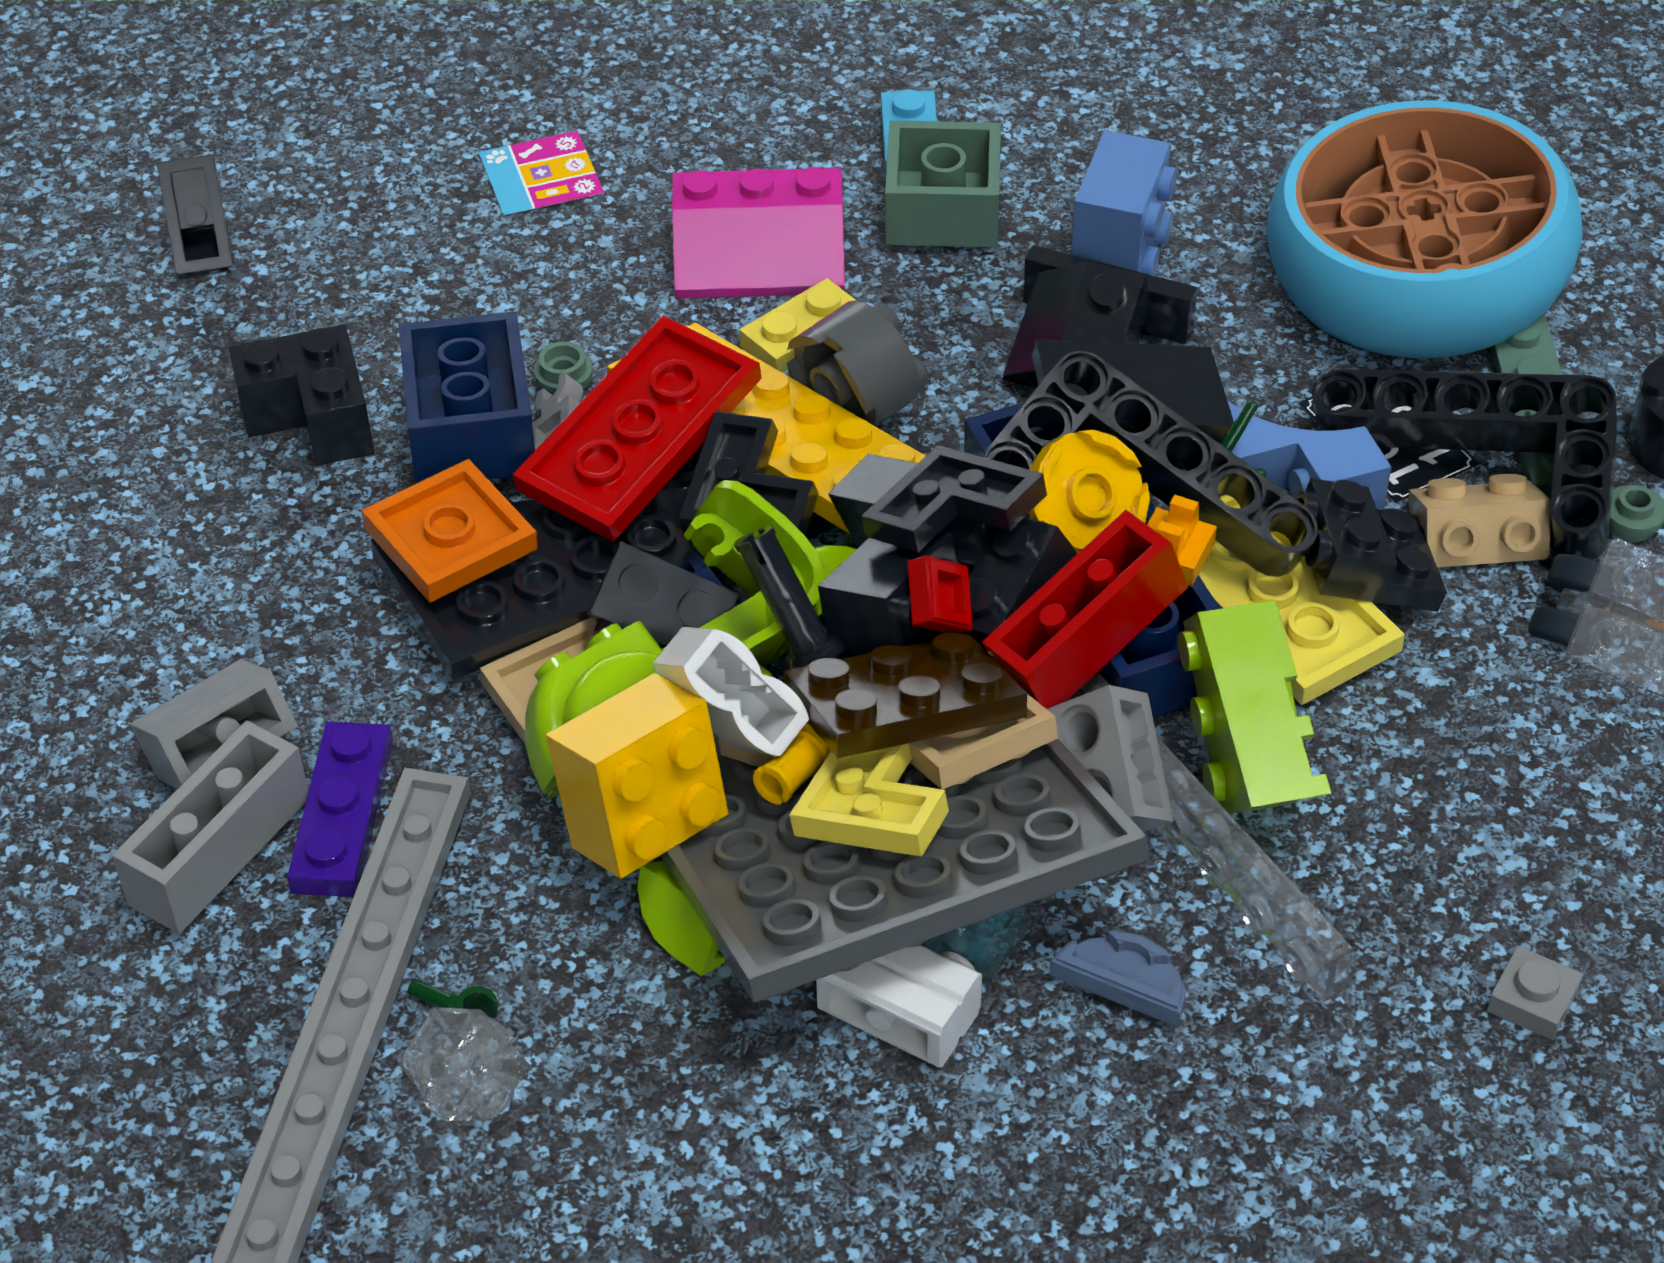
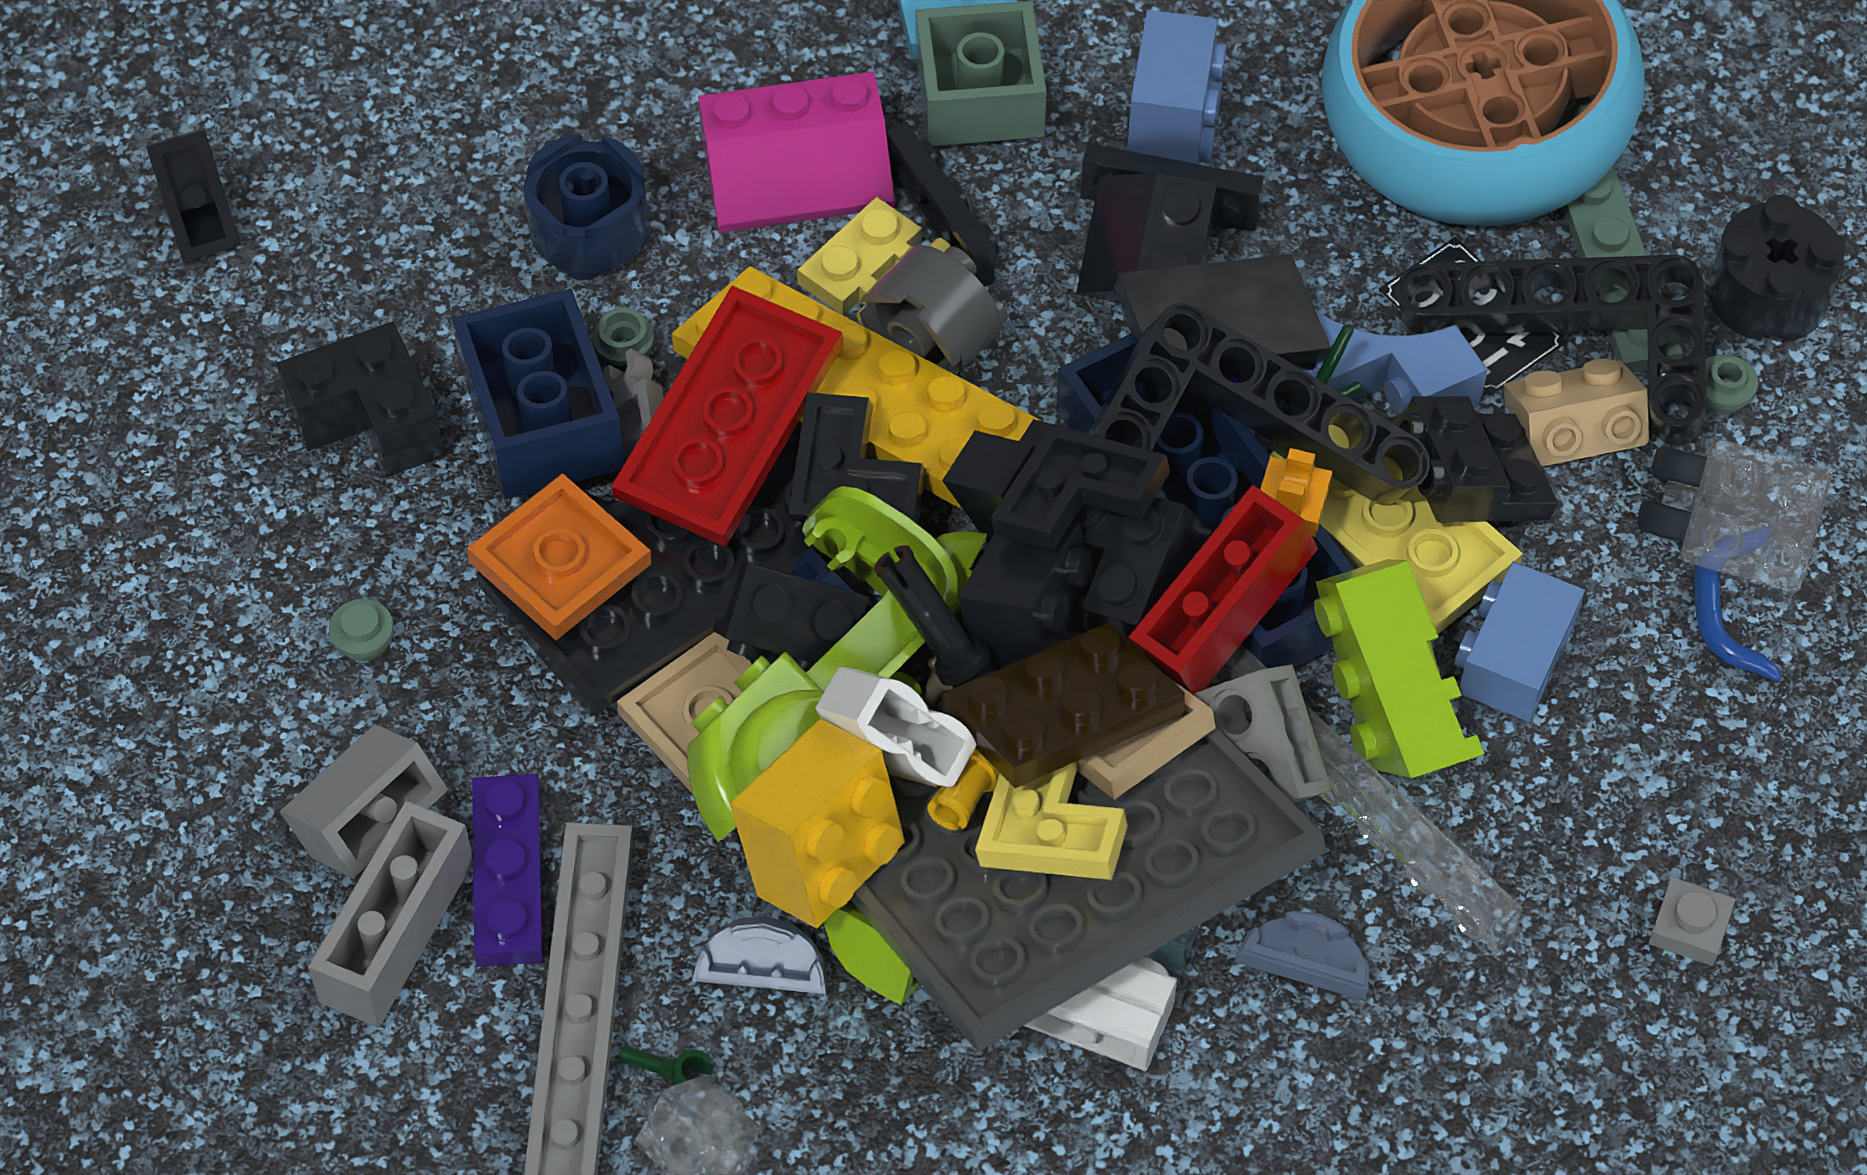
camera: 10 degrees left, 10 degrees up
sticker [479,130,604,216] -> none
red tile [908,556,972,633] -> none
yellow tile [1029,430,1150,553] -> none
none -> sand green plate [329,599,394,661]
none -> dark blue brick [524,134,649,281]
none -> plate [692,916,828,994]
none -> black plate [886,122,999,287]
none -> medium blue brick [1454,561,1585,722]
none -> blue animal [1694,526,1781,681]

